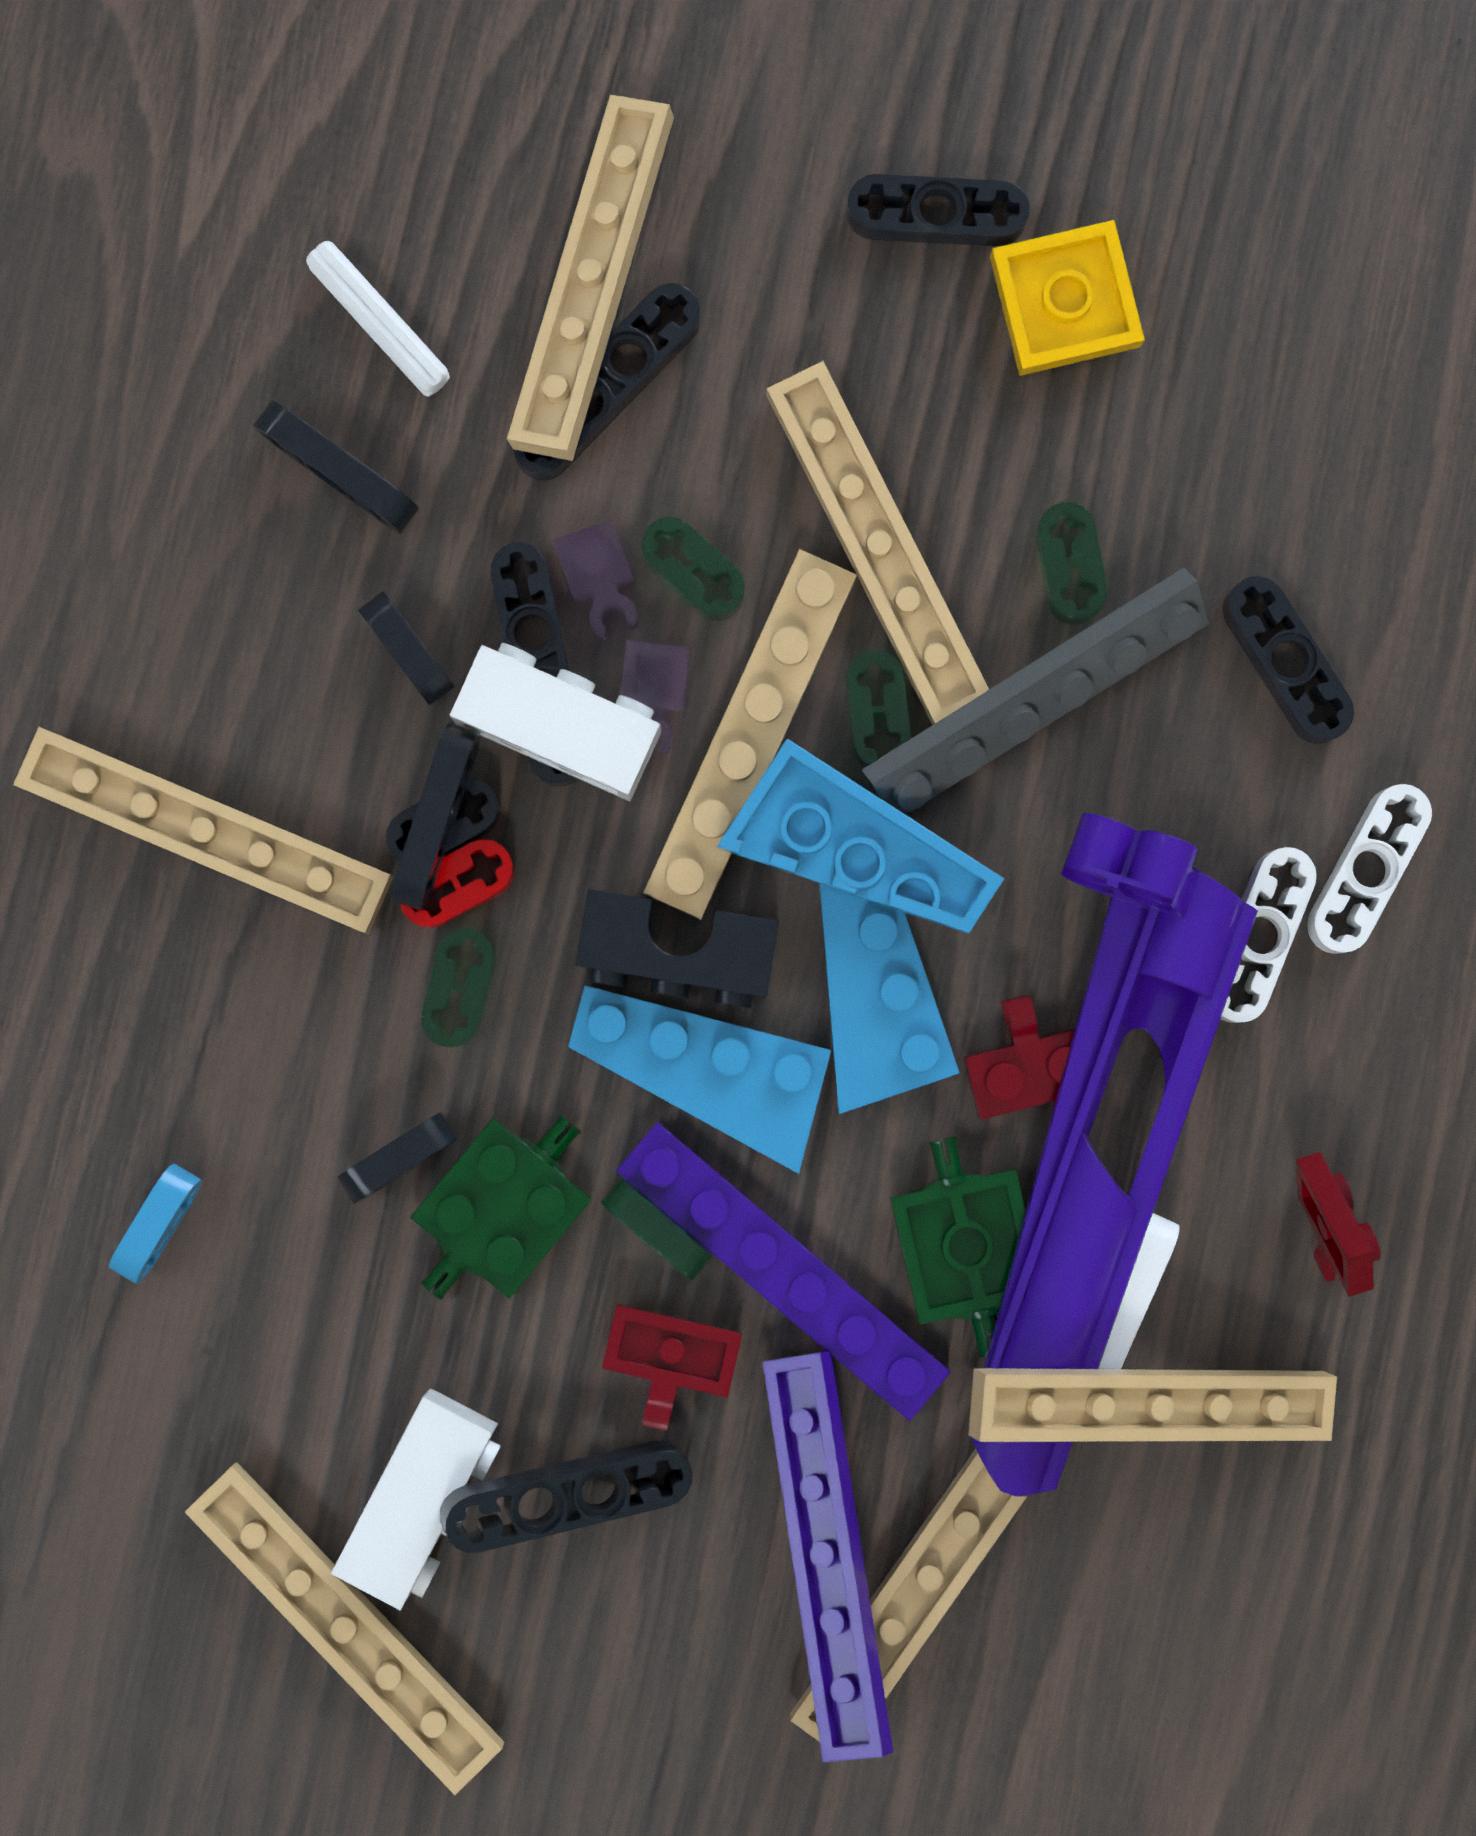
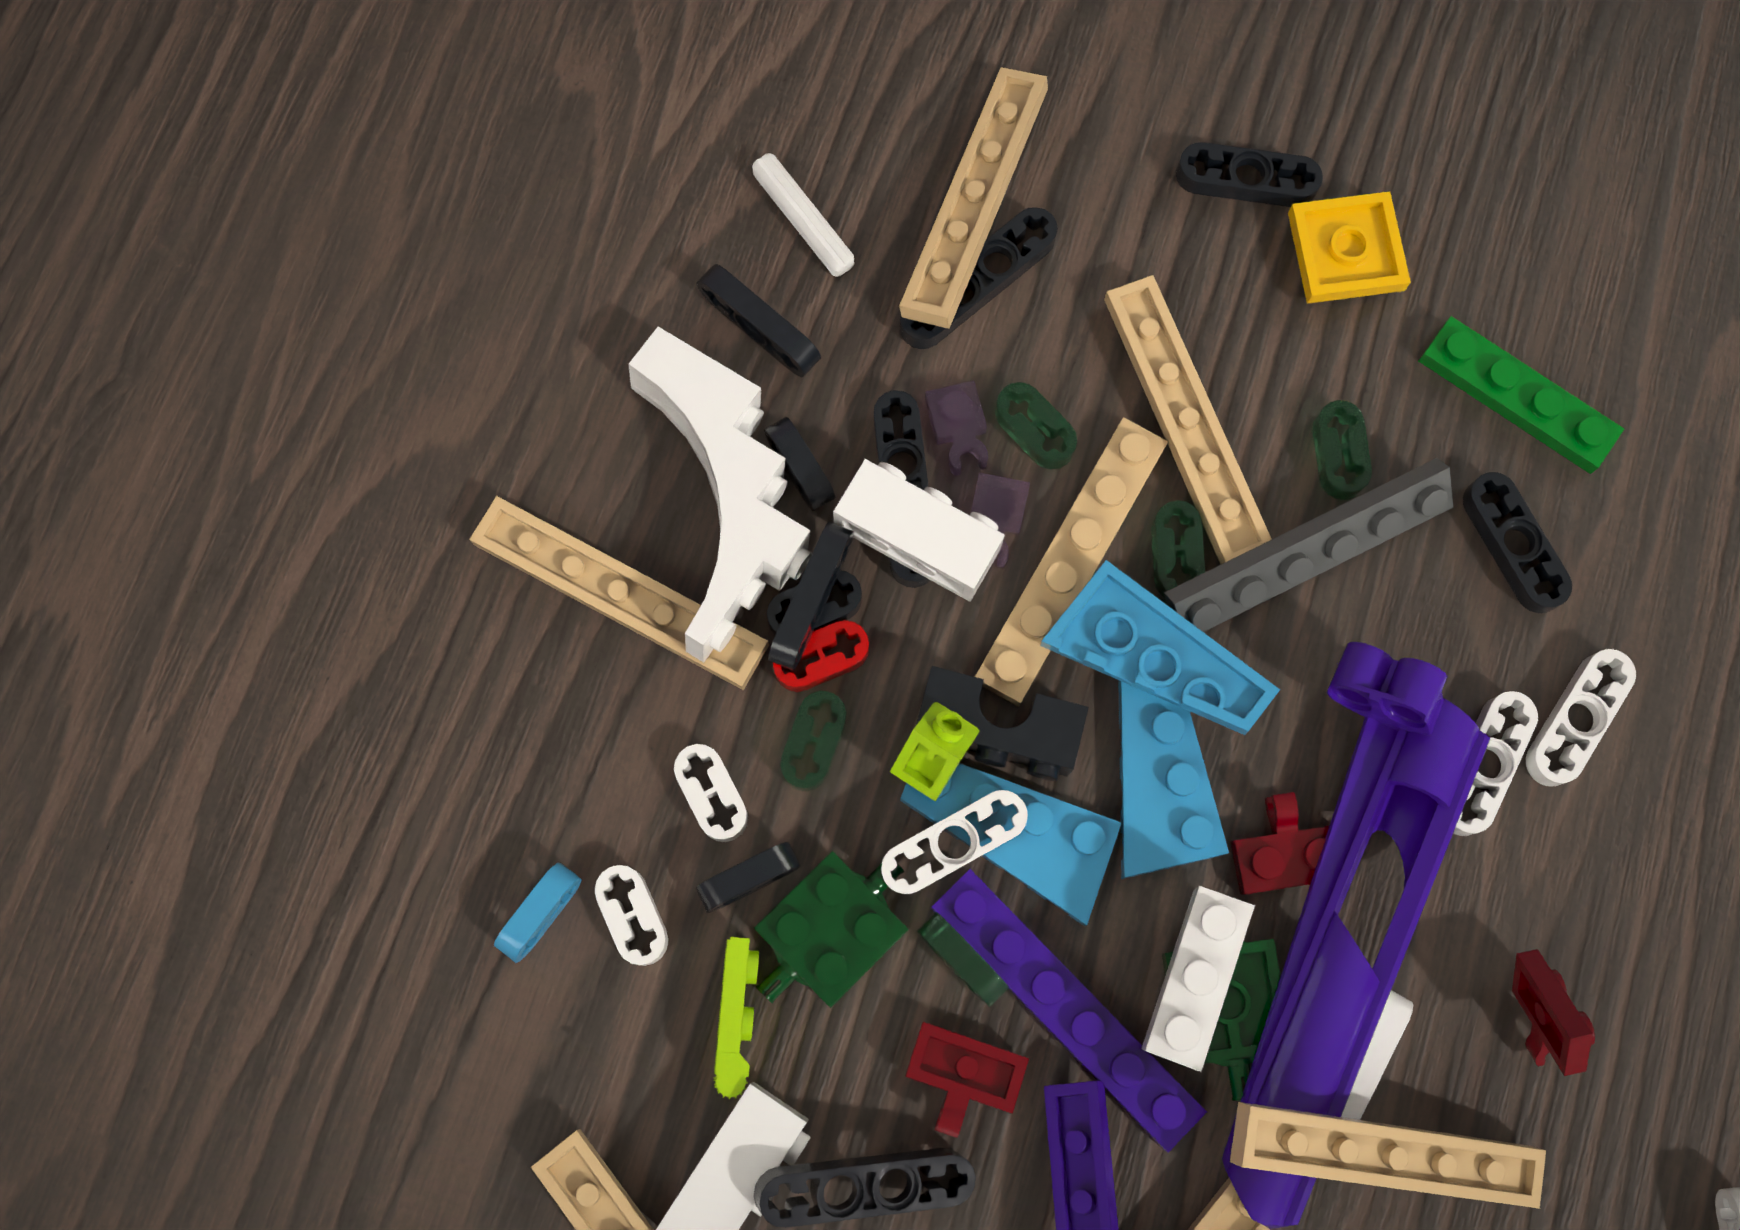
camera: 10 degrees right, 10 degrees down
none -> white beam [595,865,668,966]
none -> white arch [629,327,812,663]
none -> white beam [674,744,748,842]
none -> lime hinge [713,937,759,1099]
none -> white beam [881,790,1028,894]
none -> lime bracket [890,702,979,801]
none -> white brick [1141,886,1255,1072]
none -> green plate [1418,316,1624,474]

